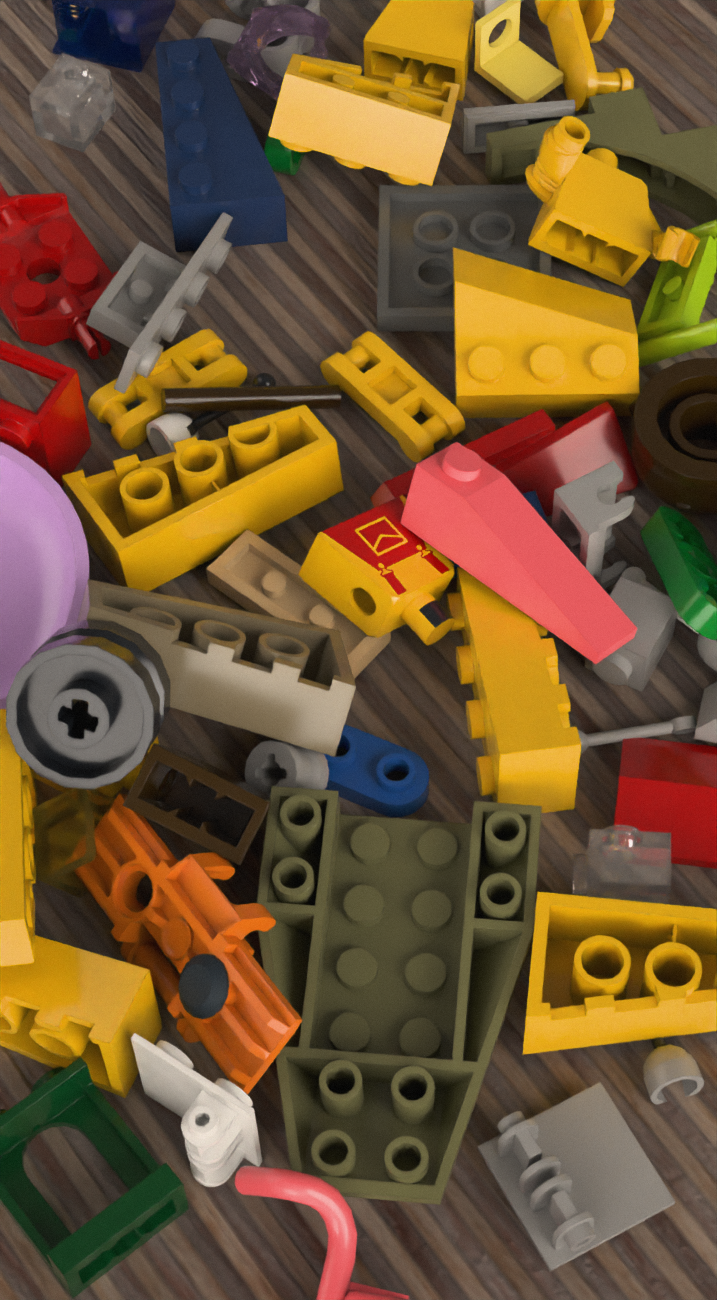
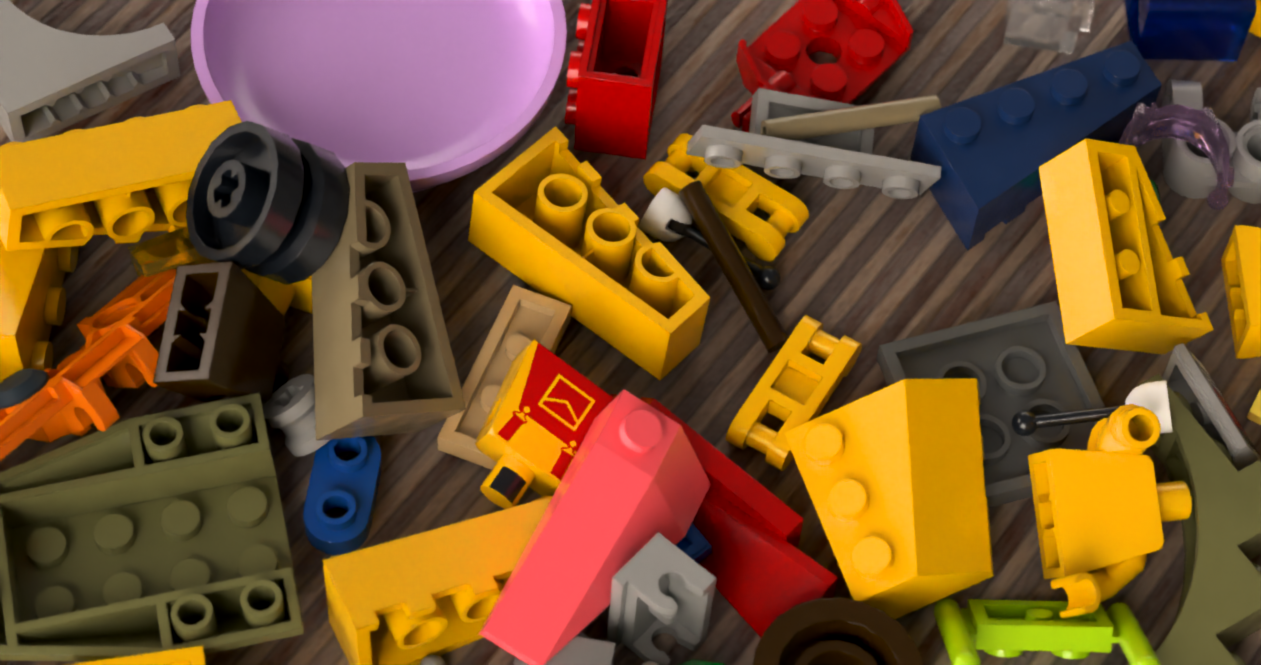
camera: 65 degrees right, 0 degrees up
none -> dark tan piece [760,94,941,140]
none -> hinge [1012,380,1173,436]

